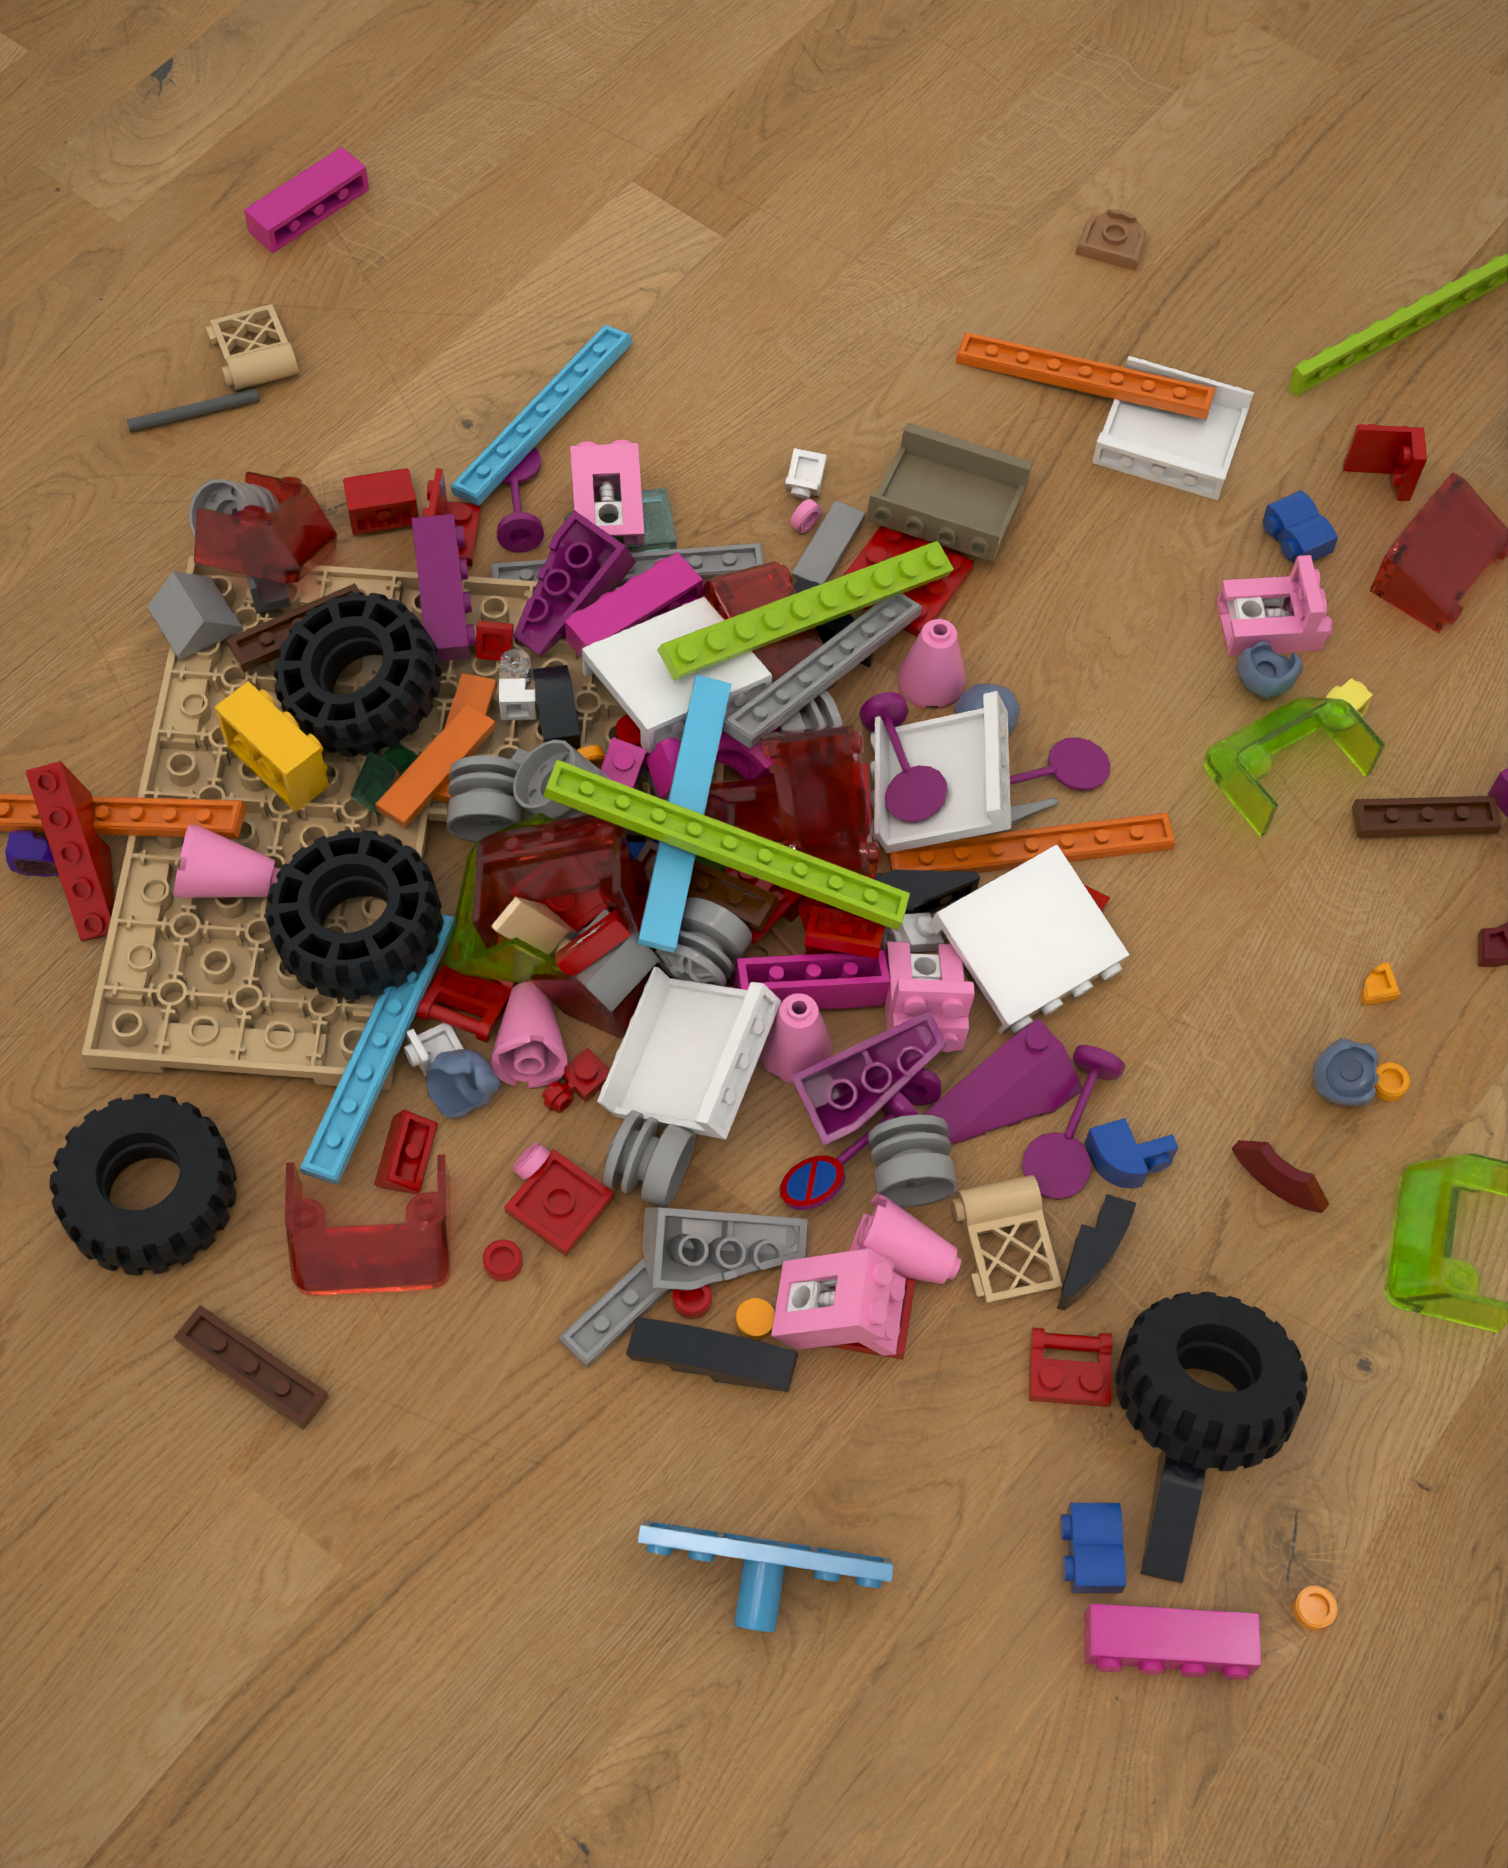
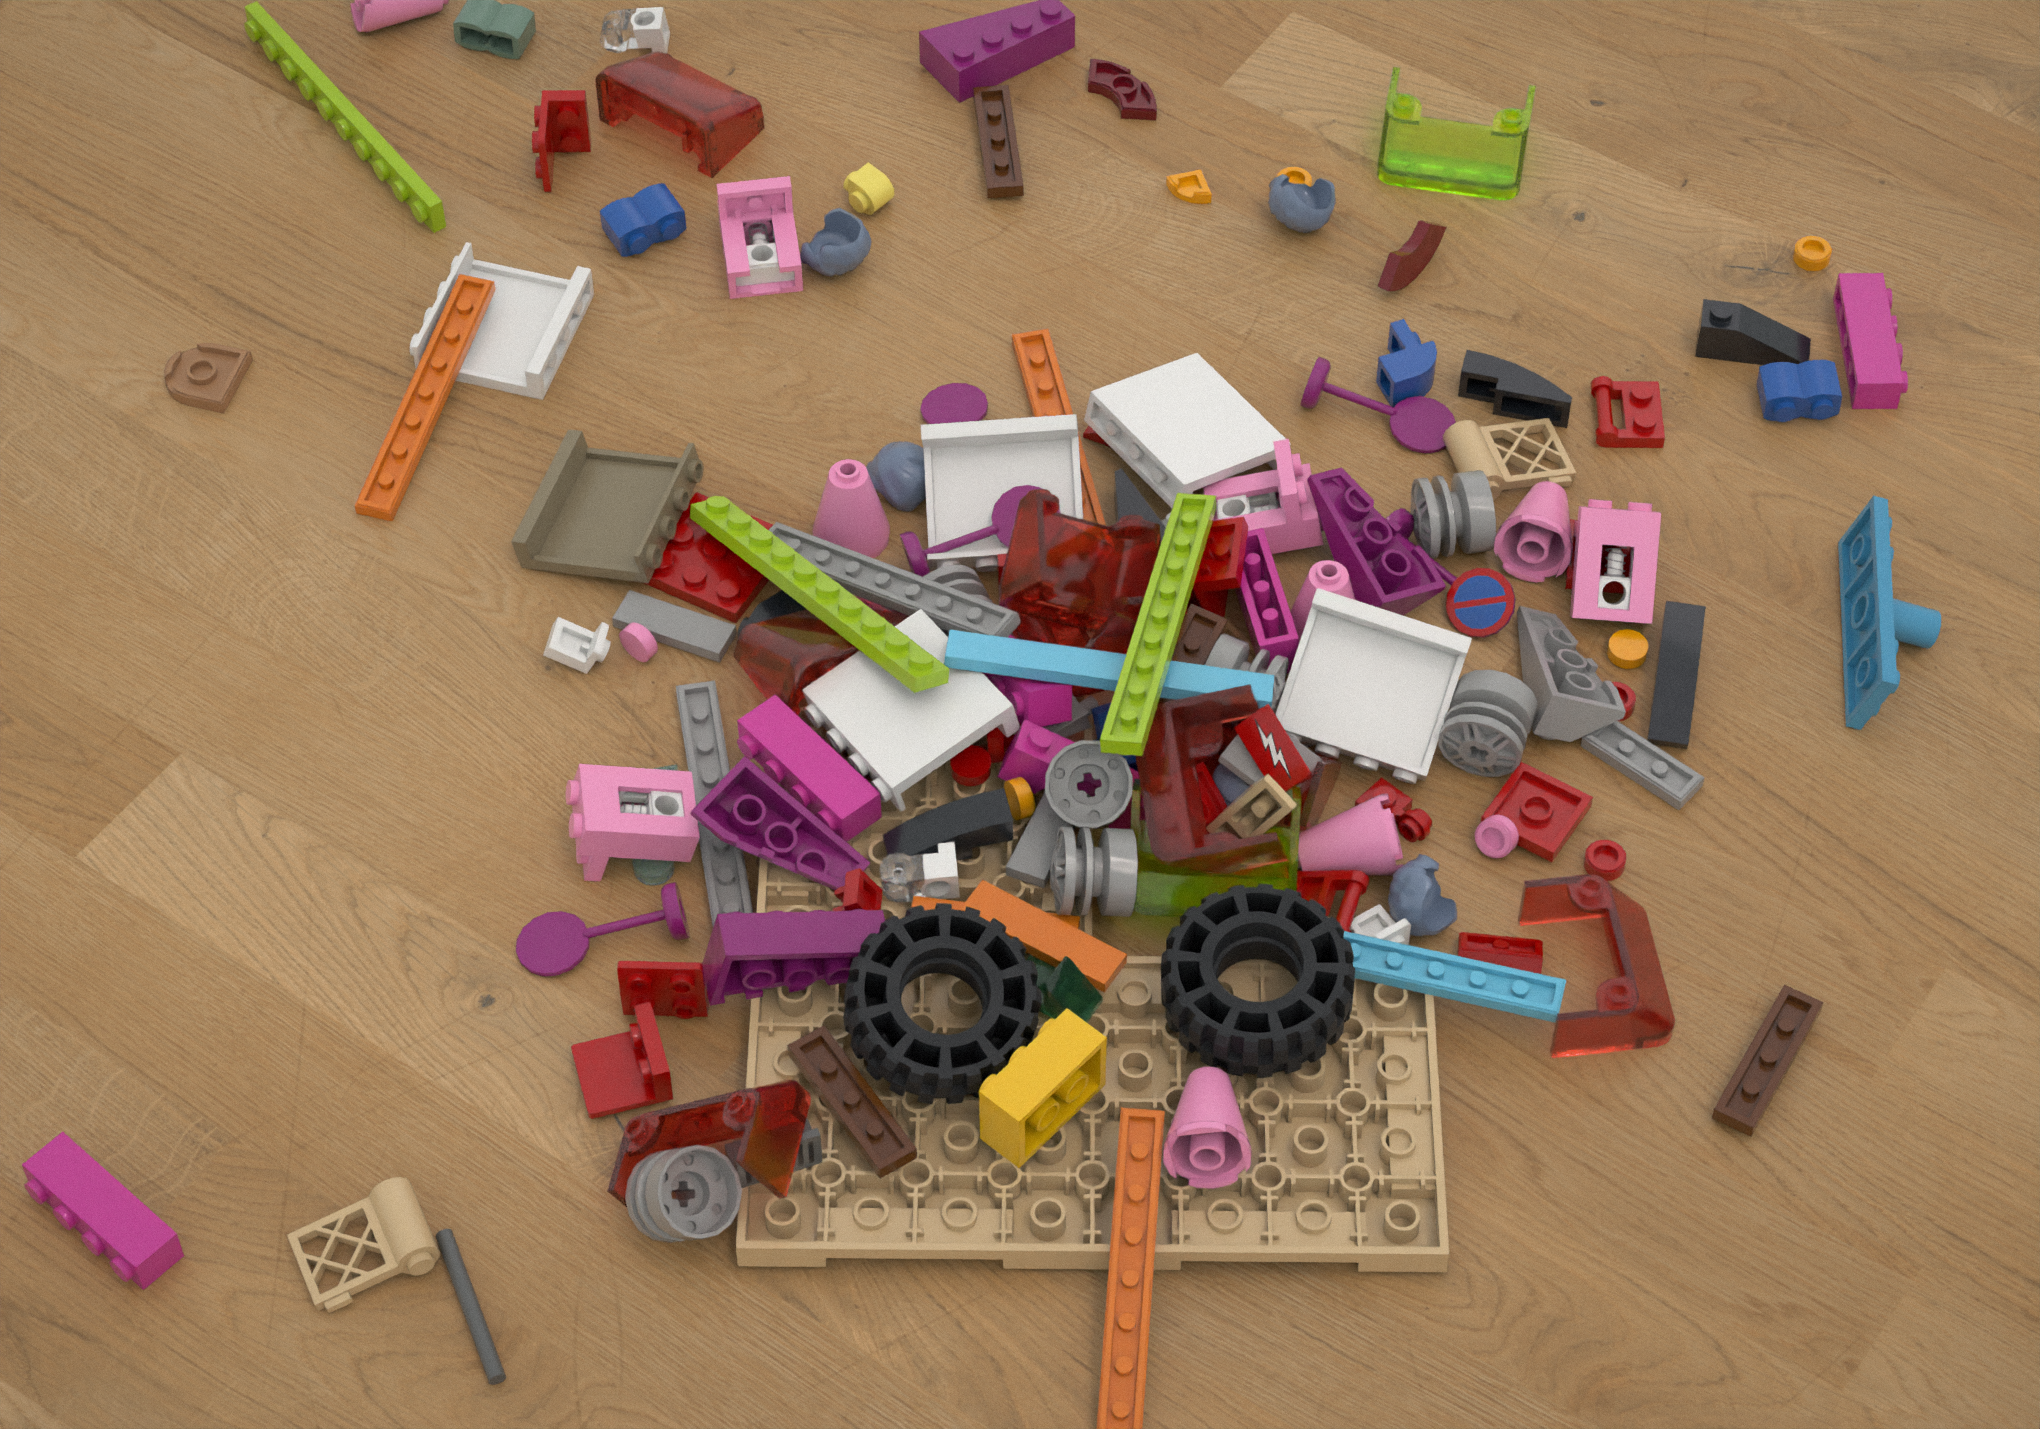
camera: 90 degrees left, 10 degrees down
dark purple rock [5,830,59,877] -> none
red slope [26,761,114,941] -> none
black tyre [50,1093,237,1275] -> none
light grey slope [147,571,243,660] -> none
medium azure tile [450,325,632,506] -> none
magenta wedge [922,1018,1083,1145] -> none
black tyre [1115,1291,1308,1471] -> none
clear neon green windscreen [1203,696,1385,837] -> none

